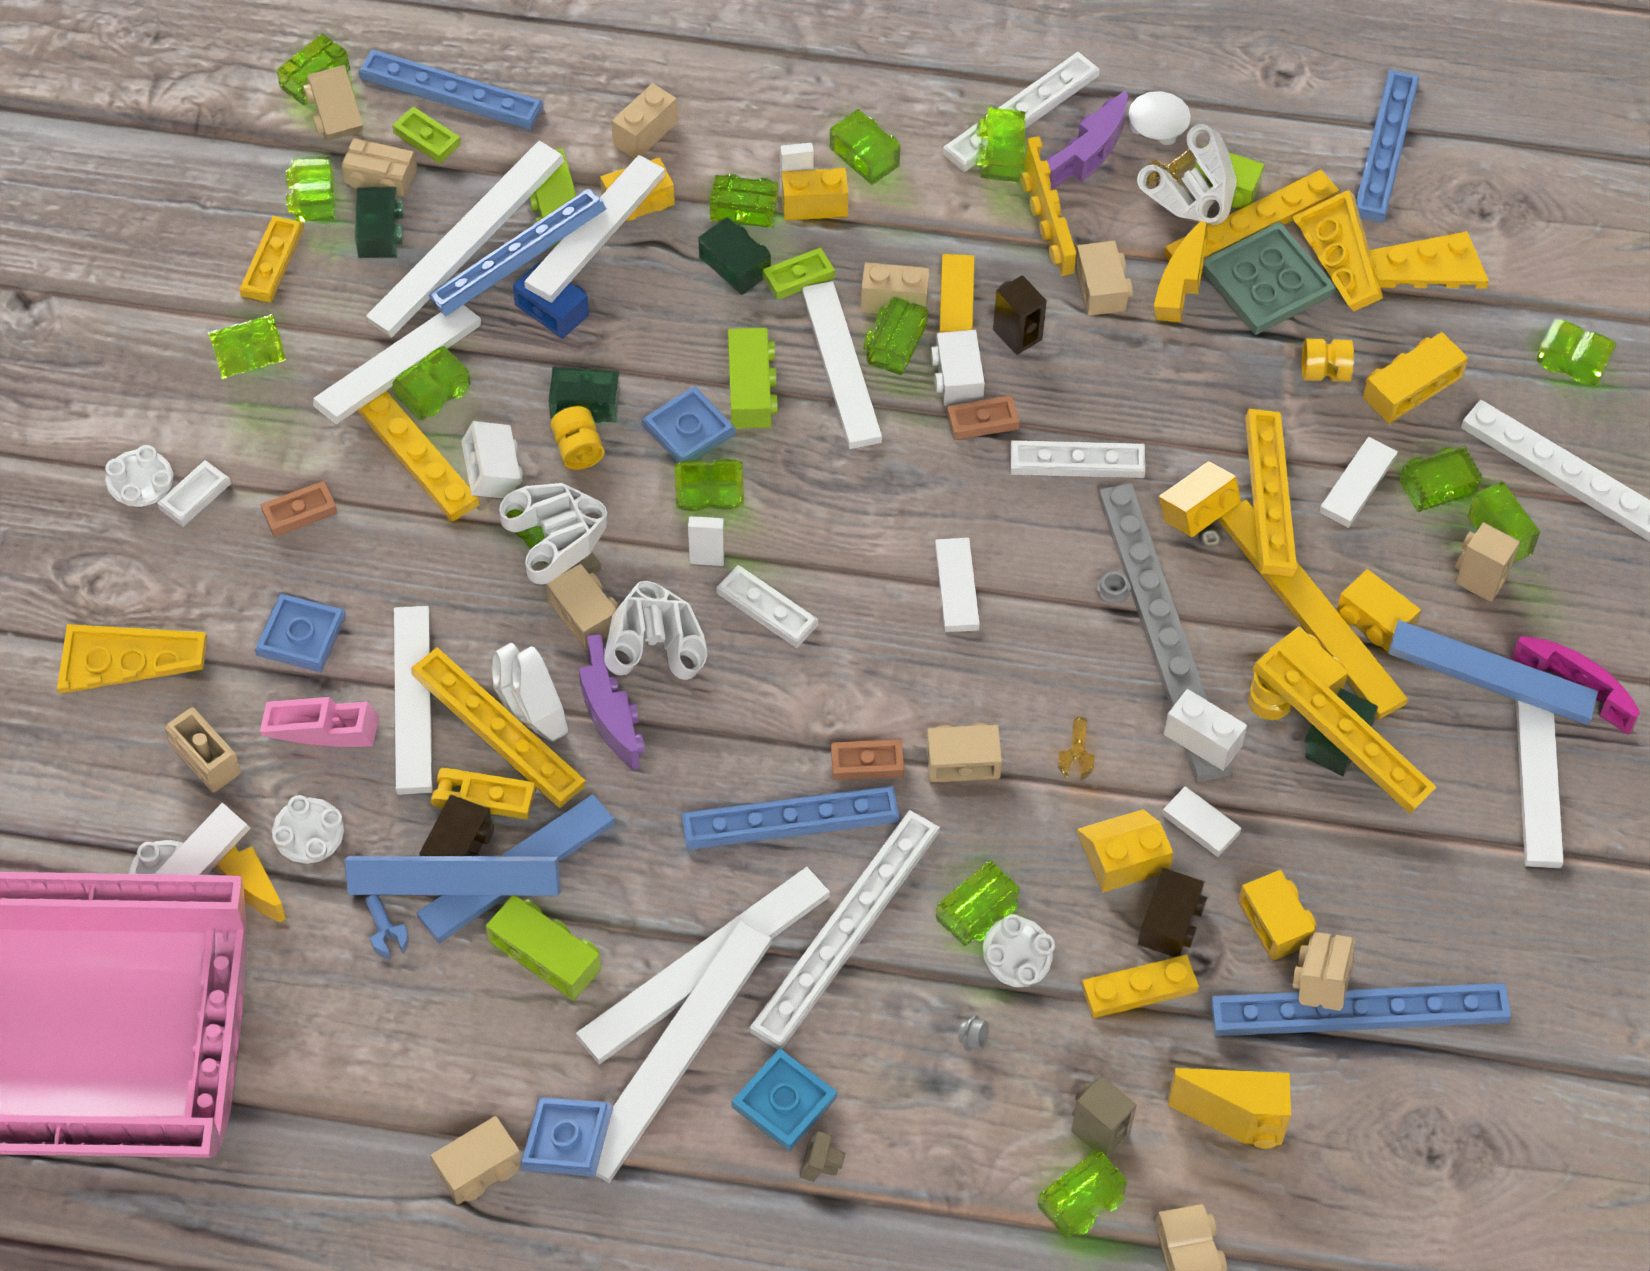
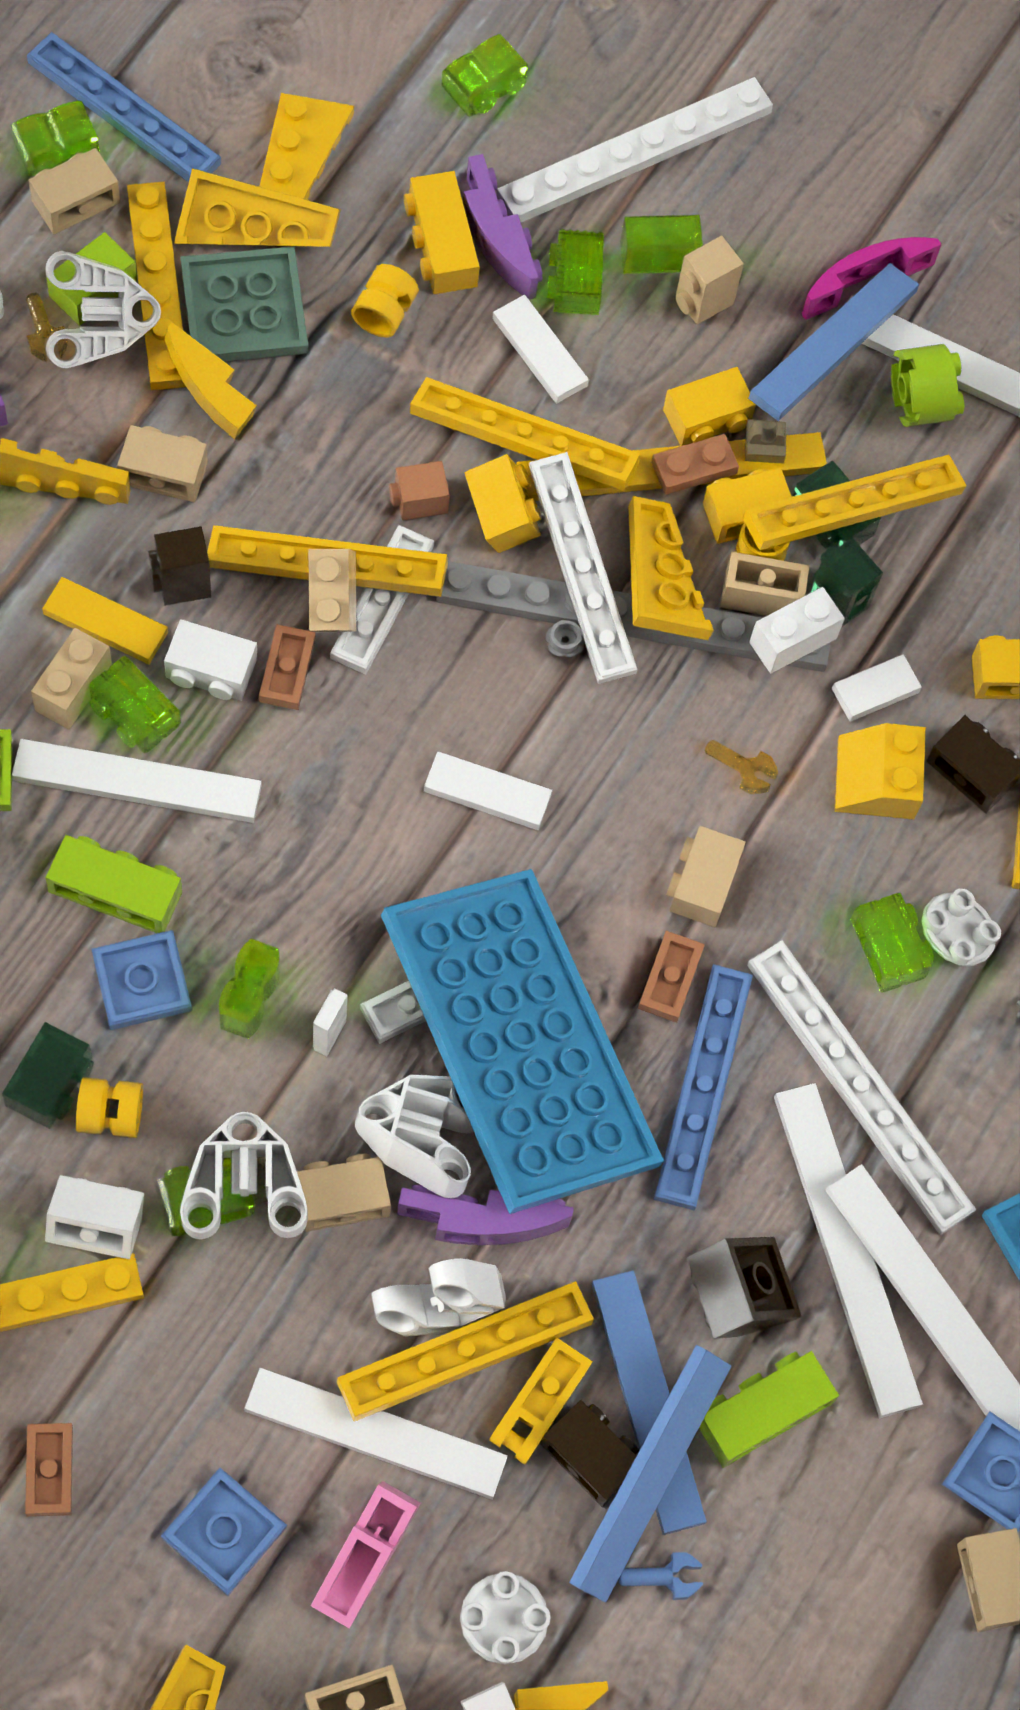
camera: 75 degrees left, 10 degrees up
none -> clear neon green brick [10,101,100,176]
none -> tan brick [29,148,120,235]
none -> yellow plate [207,525,448,597]
none -> tan brick [308,549,356,632]
none -> dark azure plate [381,869,664,1214]
none -> nougat brick [389,461,450,520]
none -> medium lavender slope [463,154,543,299]
none -> white tile [529,452,637,684]
none -> yellow wing [628,496,714,640]
none -> nougat plate [651,434,739,495]
none -> dark brown slope [687,1237,802,1339]
none -> tan brick [720,552,810,616]
none -> dark tan tile [745,419,786,464]
none -> clear green brick [811,538,883,627]
none -> lime brick [891,344,965,427]

